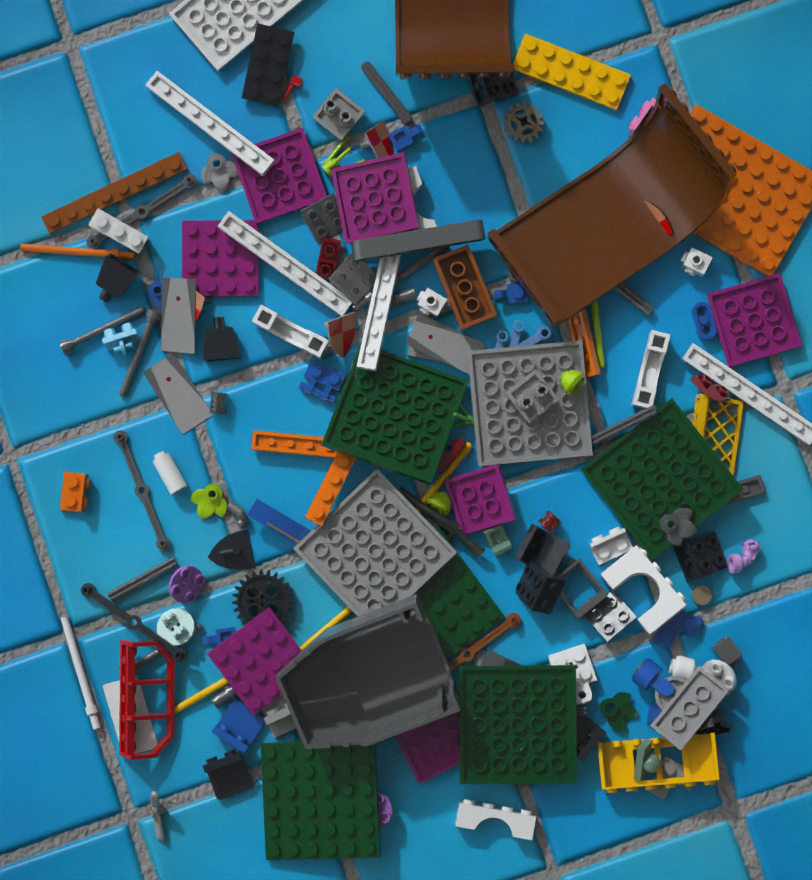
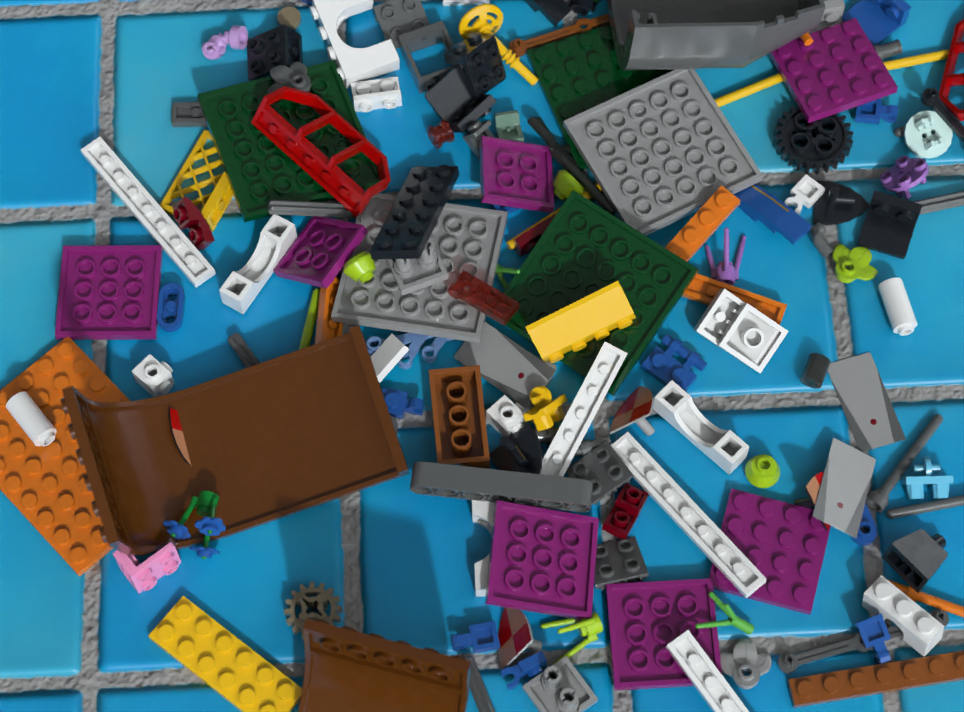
camera: 165 degrees left, 20 degrees down
dark grey piece [113,430,171,551] -> none
black torso [203,317,241,362] -> none
none -> white brick [6,392,57,446]
none -> plant [163,491,226,560]
none -> red plate [251,86,391,217]
none -> magenta plate [273,216,368,289]
none -> black plate [370,165,459,259]
none -> white tile [371,333,409,383]
none -> clear red plate [447,271,519,326]
none -> yellow dish [458,4,539,86]
none -> dark grey bracket [463,120,495,160]
none -> black shield [489,423,543,474]
none -> blue plate [500,651,547,690]
none -> yellow hips [522,386,567,432]
none -> yellow slope [526,281,636,363]
none -> white slope [693,288,789,373]
none -> bright green plant [695,591,754,635]
none -> medium lavender plant [705,227,746,285]
none -> lime cone [745,454,780,488]
none -> white plate [784,174,825,215]
none -> blue plate [855,613,891,663]
none -> black bracket [857,190,922,259]

